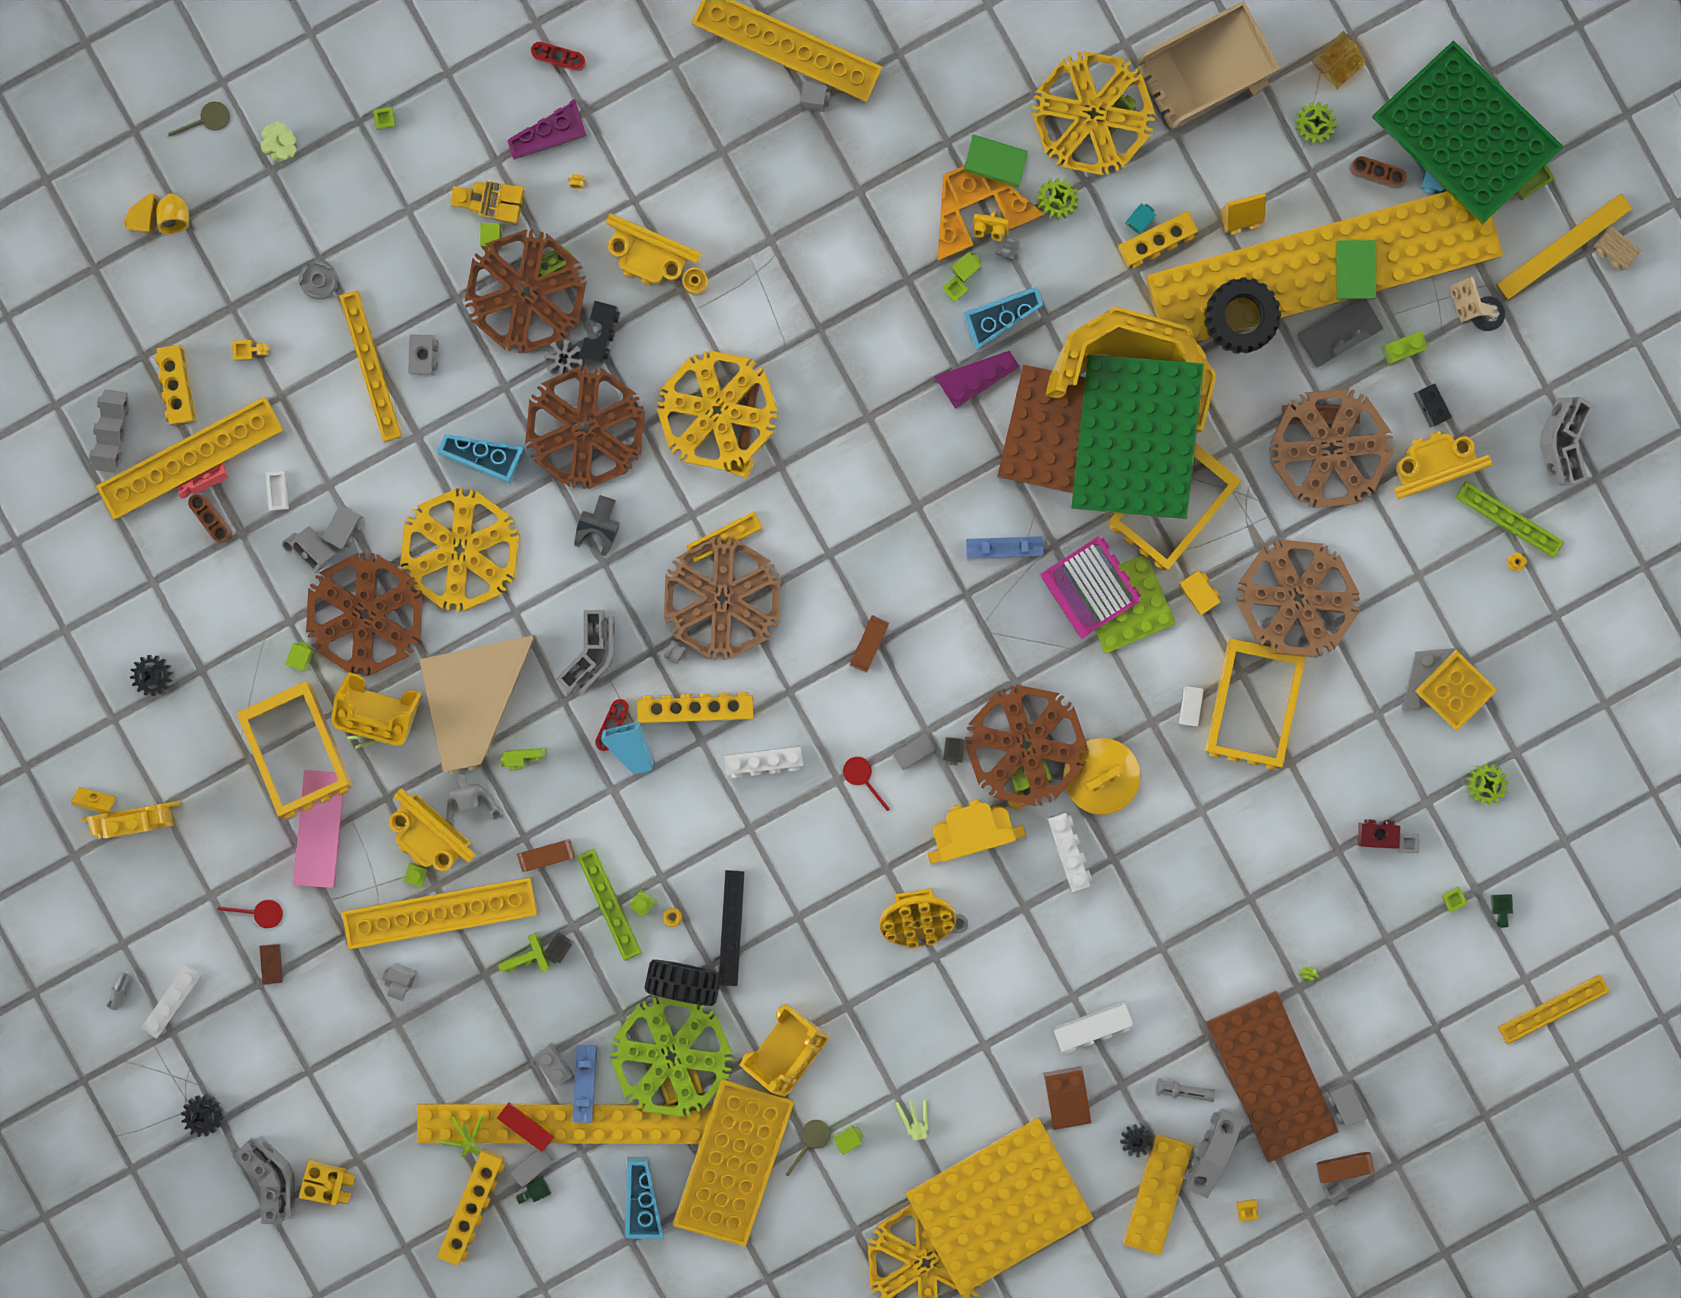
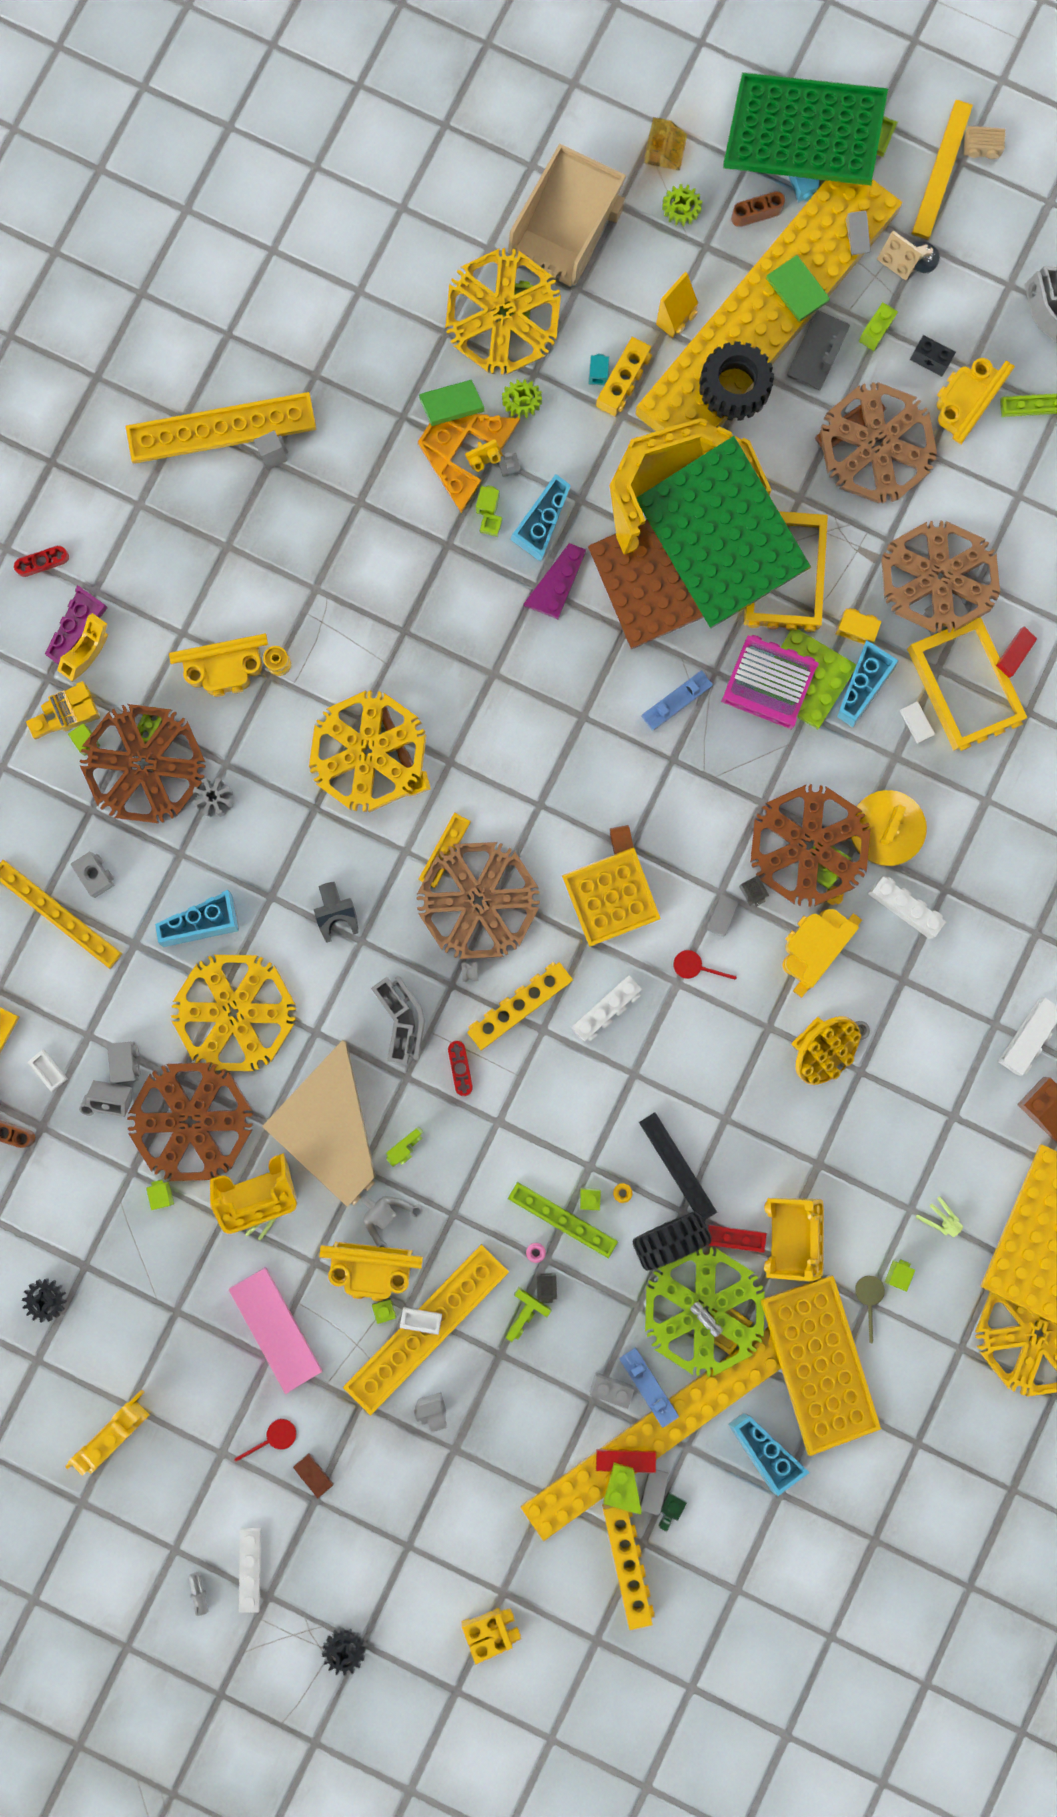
camera: 40 degrees left, 5 degrees down
yellow plate [71,787,116,815] -> none
light grey brick [232,1136,295,1224] -> none
yellow window [237,681,353,820] -> none
lime plant [438,1115,484,1157] -> none
dark orange beam [517,839,575,872] -> none
dark orange plate [525,365,645,489] -> none
yellow plate [568,174,587,189] -> none
black arch [580,301,621,364] -> none
medium azure slope [601,721,654,774] -> none
none -> yellow arch [57,613,108,681]
none -> white tile [400,1307,442,1335]
none -> bright pink plate [526,1243,546,1263]
none -> yellow plate [562,847,661,947]
none -> lime wing [603,1463,642,1515]
none -> light grey axle [690,1302,723,1337]
none -> red plate [707,1225,767,1253]
none -> medium azure wedge [837,640,898,727]
none -> light grey slope [846,211,870,255]
none -> red tile [996,626,1037,678]

